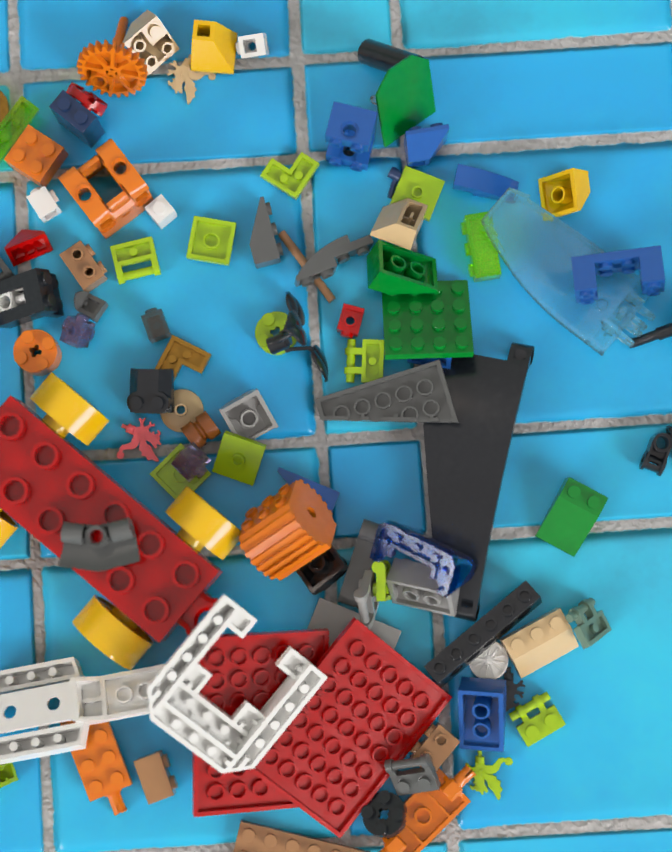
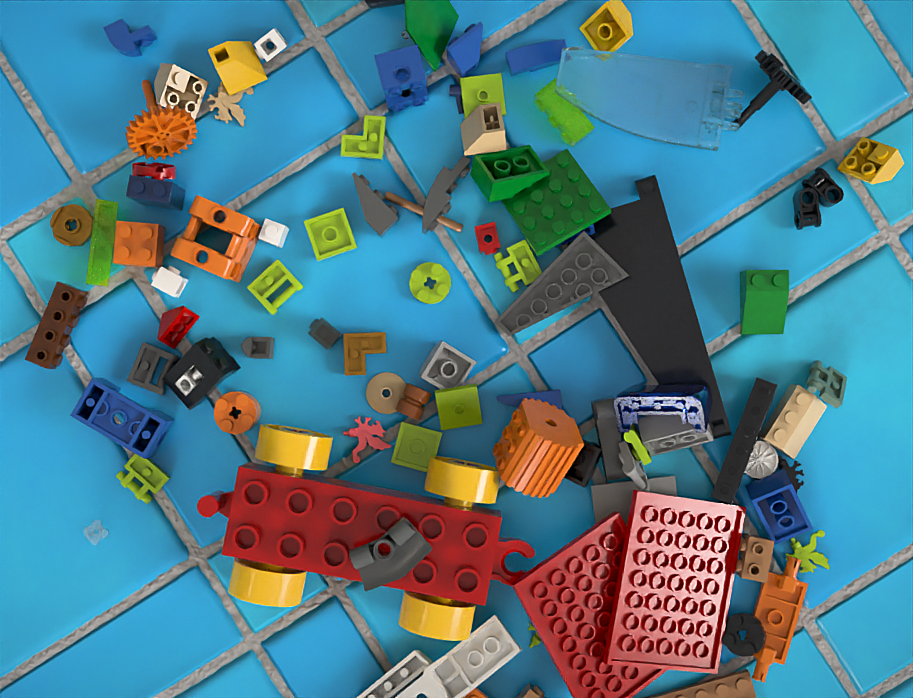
camera: 30 degrees left, 5 degrees up
medium nougat brick [59,240,108,293] -> none
clear purple brick [59,313,96,348] -> none
black slope [127,368,174,414] -> none
white slope [147,594,328,773] -> none
brick [171,442,212,483] -> none
black plant [266,291,329,382] -> none
dark grey plate [384,753,441,796] -> none
lime plate [508,692,566,747] -> none
blue plate [571,245,665,305] -> none

